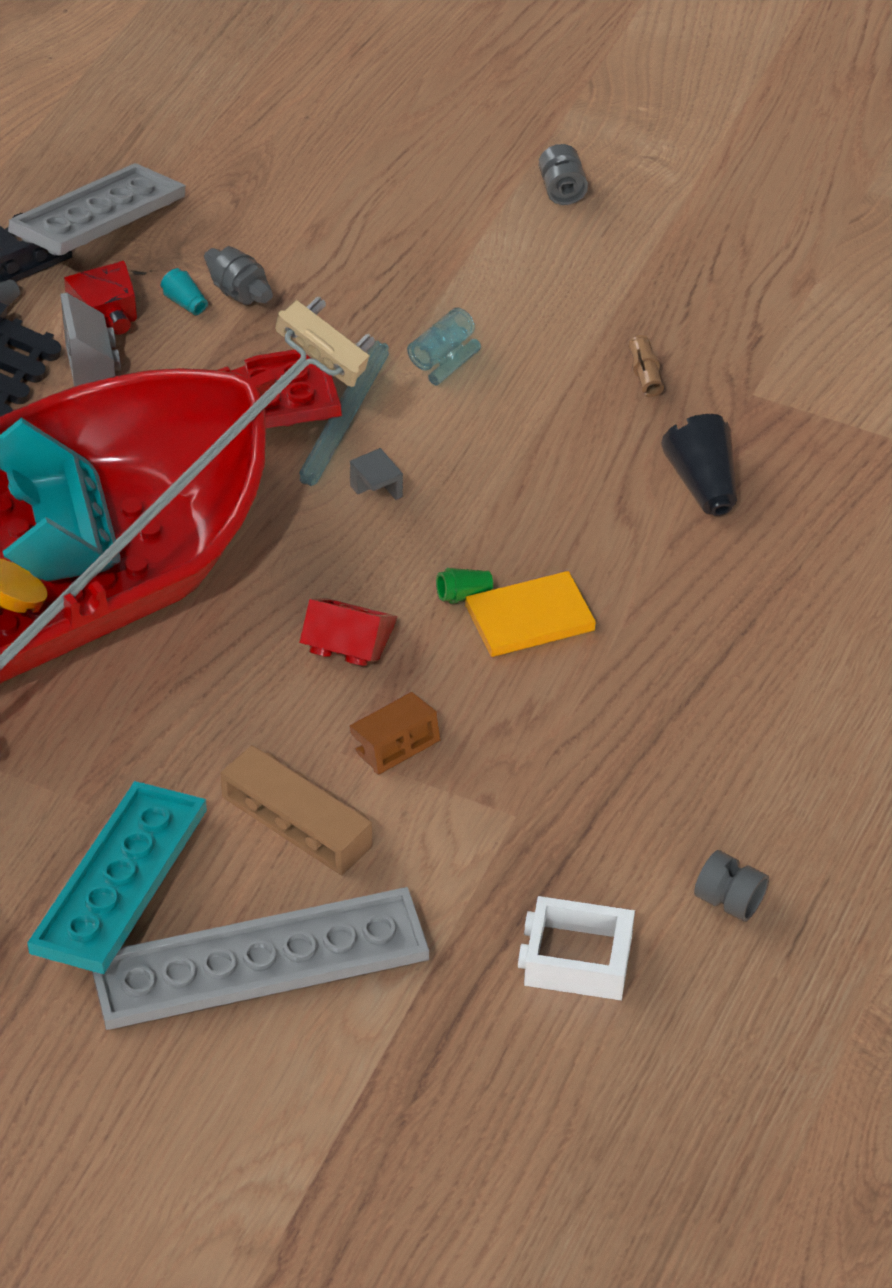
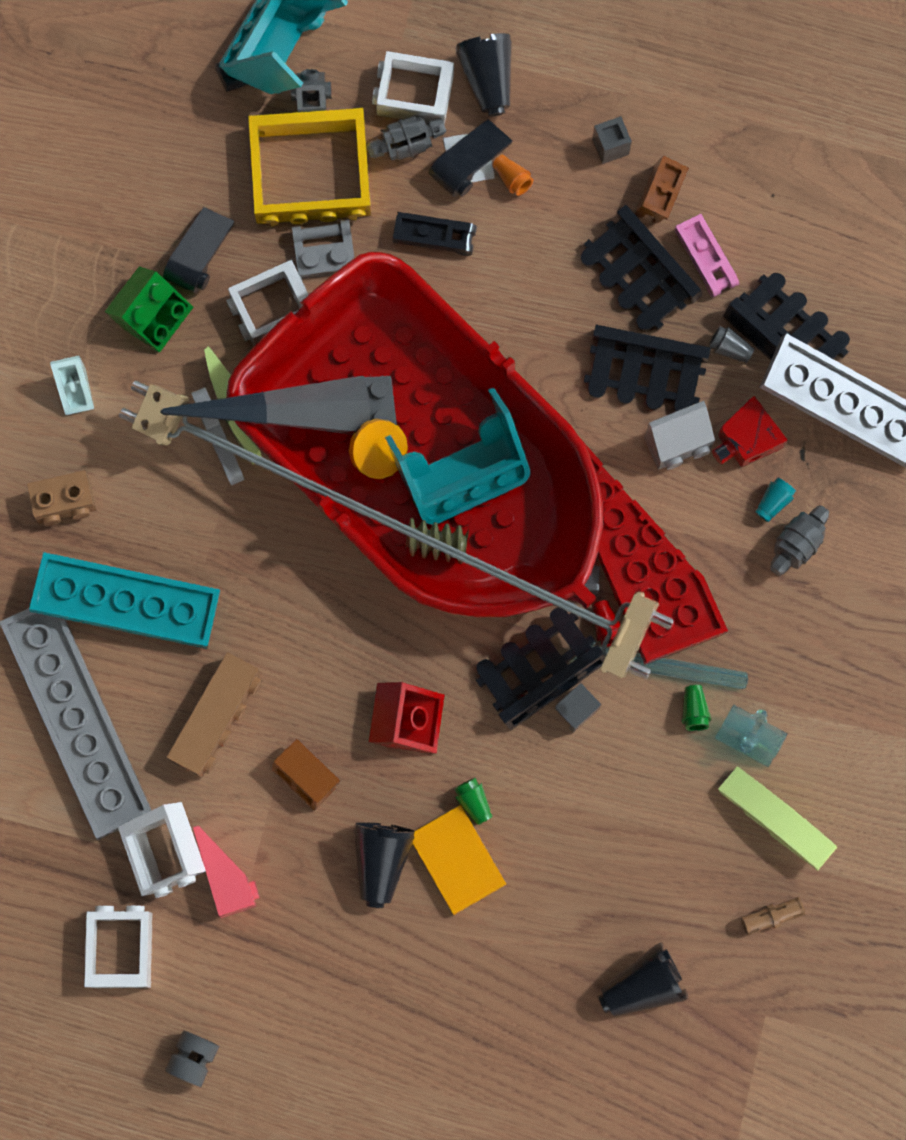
camera: 80 degrees right, 30 degrees up
none -> white window [118,802,206,898]
none -> coral slope [193,826,260,918]
none -> black cone [354,822,415,908]
none -> olive piece [405,518,469,564]
none -> black fence [476,607,606,730]
none -> red cone [592,600,621,647]
none -> green cone [682,685,712,732]
none -> yellowish green slope [718,766,837,871]

